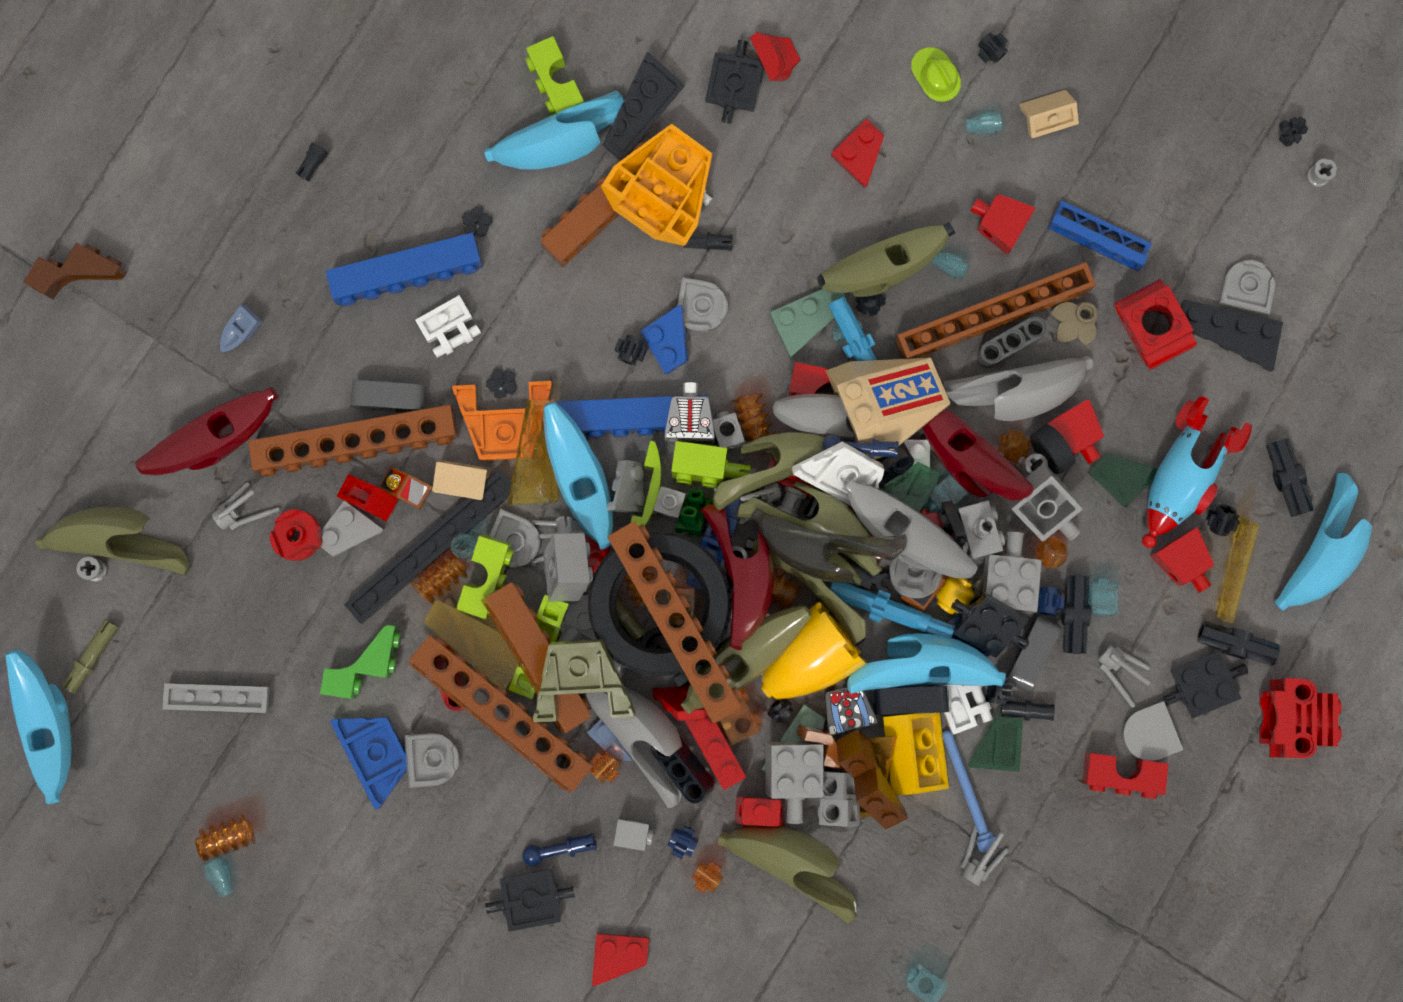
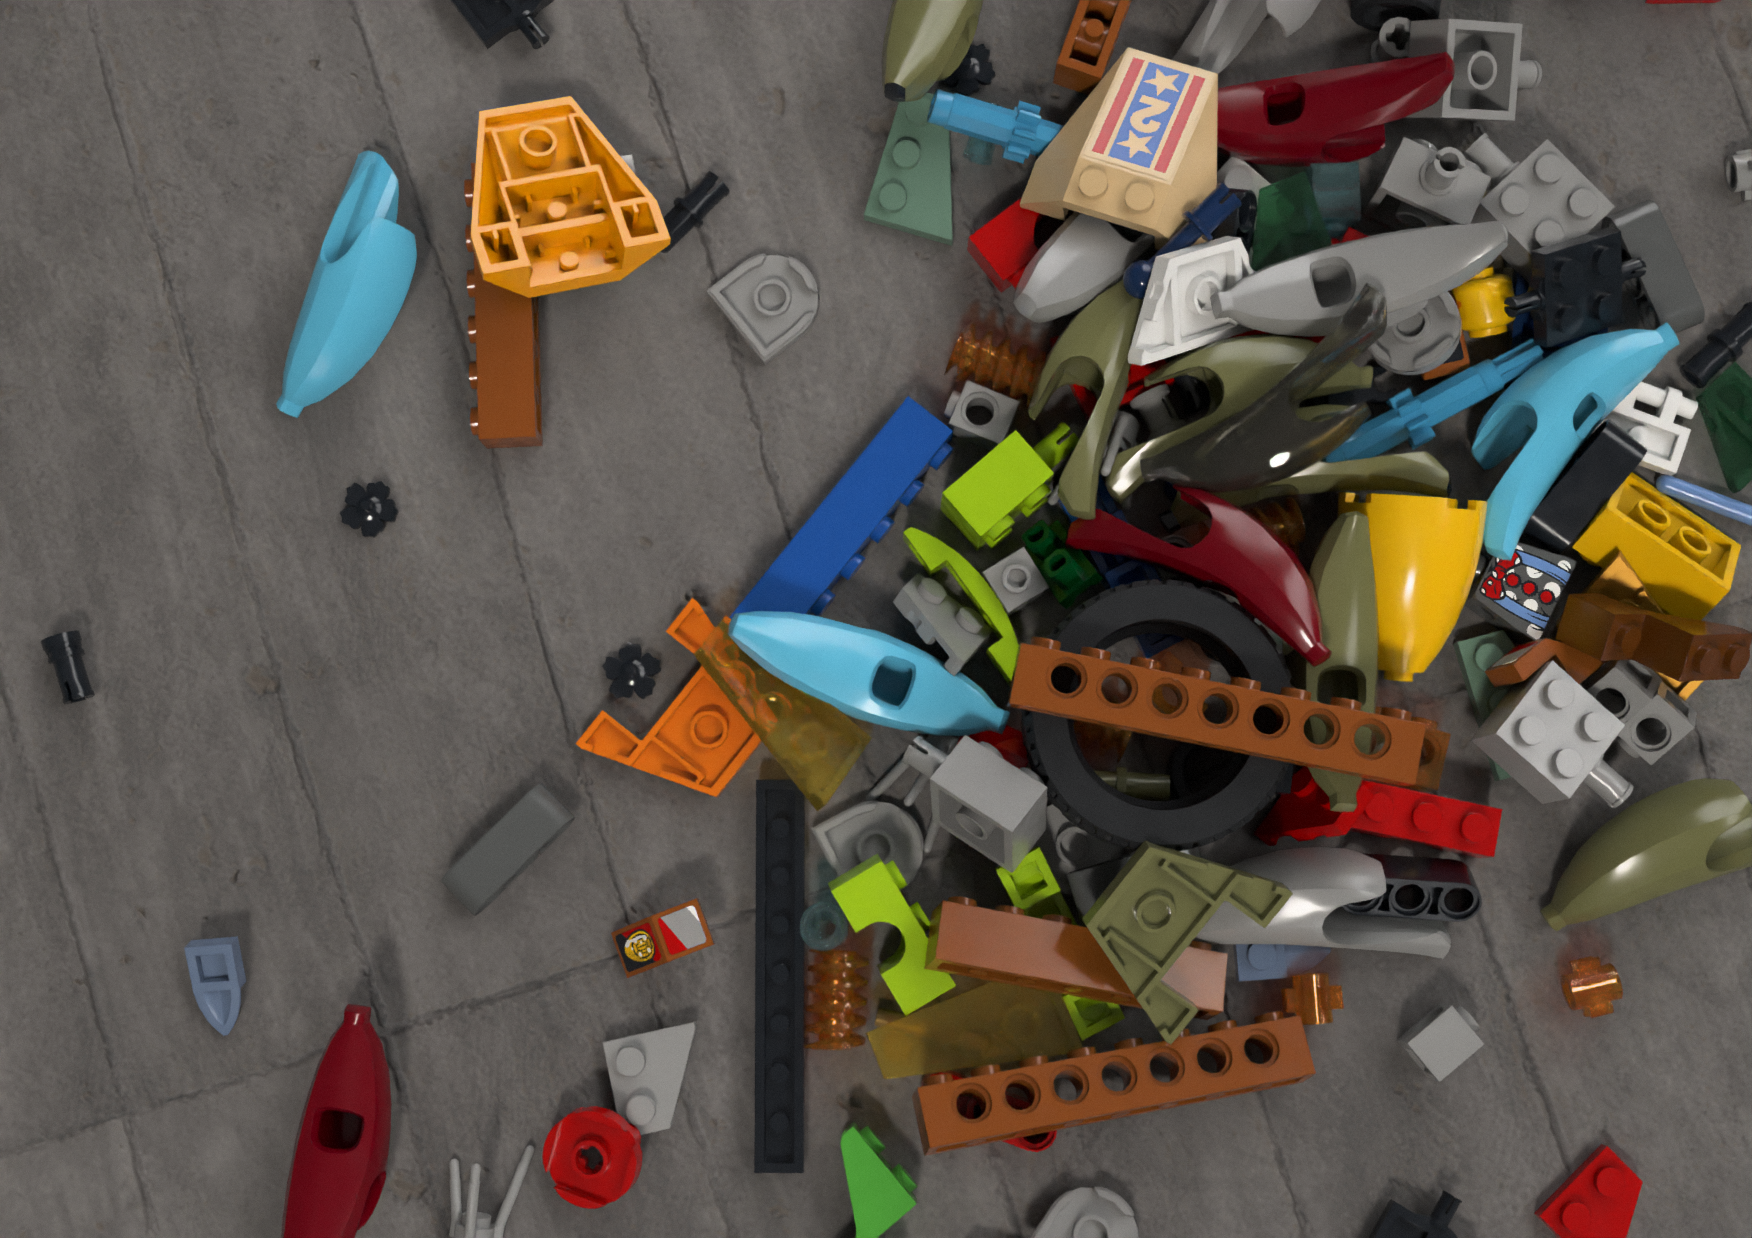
camera: 45 degrees left, 0 degrees up
dark orange brick [248,405,458,477] -> none
blue brick [326,232,483,306] -> none
red arch [336,474,398,521] -> none
white plate [415,295,481,358] -> none
tan panel [432,460,491,500] -> none
dark blue pin [522,833,597,866] -> none
lime arch [524,36,584,115] -> none
black wing [602,52,685,161] -> none
black gear [615,335,647,366] -> none
blue wing [640,305,689,374] -> none
torso [665,382,714,442] -> none
dark blue gear [667,825,699,859] -> none
red torso [735,796,785,826] -> none
black plate [767,699,793,723] -> none
black wing [939,500,966,549] -> none
black plate [986,678,1017,704] -> none
clear orange gear [998,430,1030,462] -> none
clear orange piece [1035,536,1068,569] -> none
dark blue gear [1037,587,1065,616] -> none
black piece [1061,575,1091,654] -> none
clear light blue brick [1088,578,1118,616] -> none

